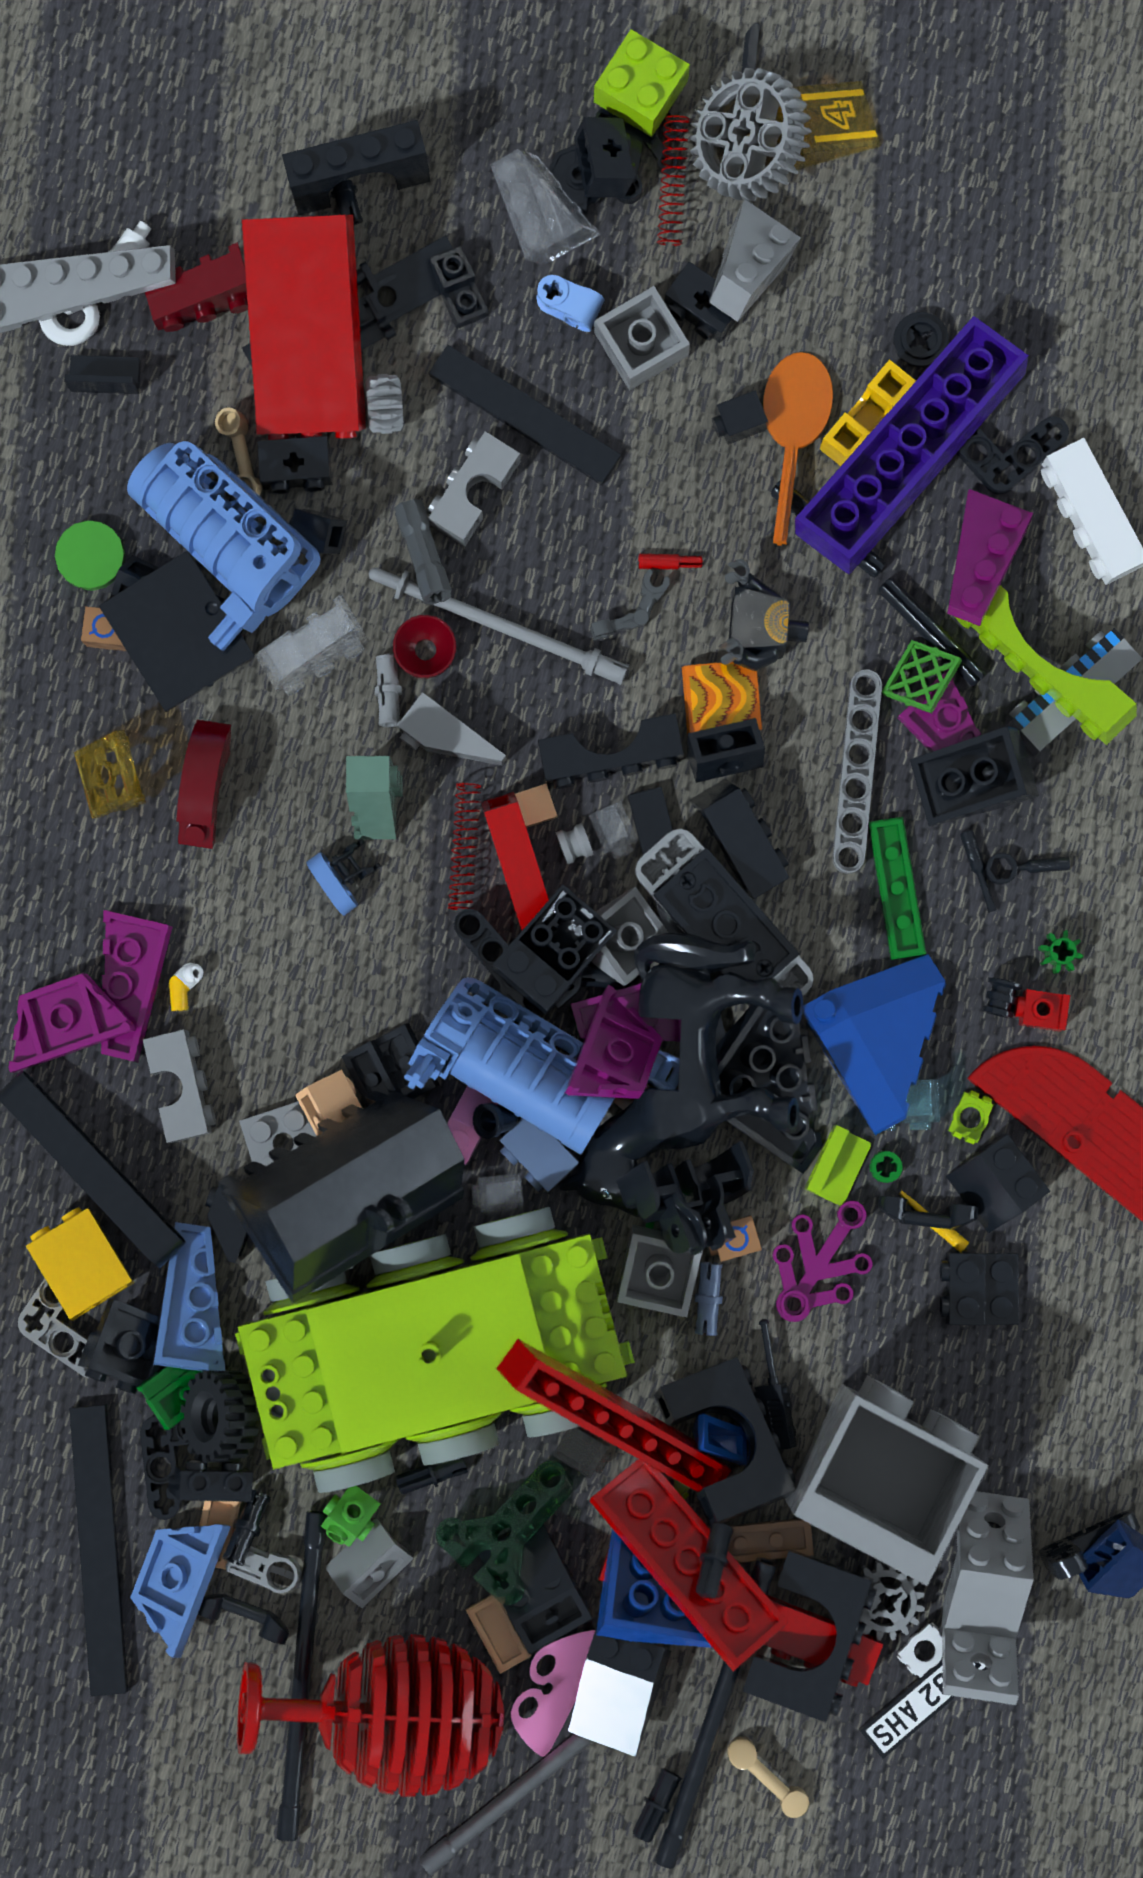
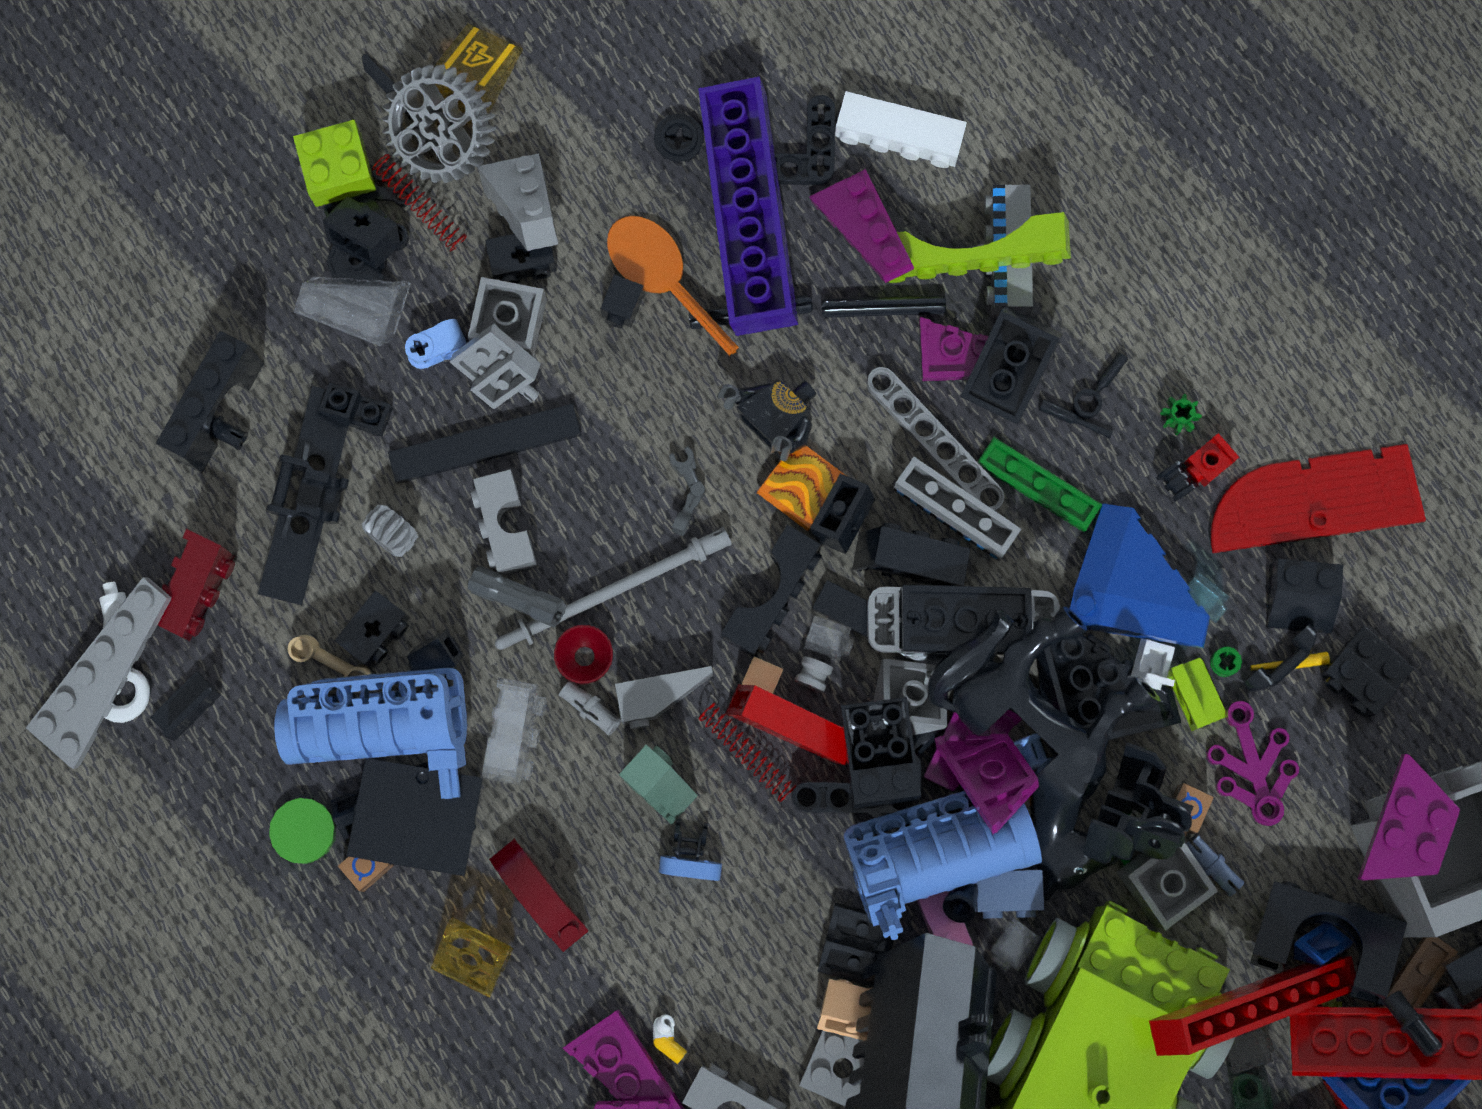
camera: 50 degrees left, 5 degrees down
red brick [242,215,366,440] -> none
red pin [638,553,703,570] -> none
black piece [753,1319,797,1449] -> none
yellow arch [820,359,916,466] -> none
bright green window [882,640,962,714] -> none
lime piece [948,1090,994,1145] -> none
none -> light grey plate [450,323,541,409]
none -> light grey brick [893,457,1021,562]
none -> white bracket [1131,638,1175,690]
none -> magenta wing [1357,754,1461,881]

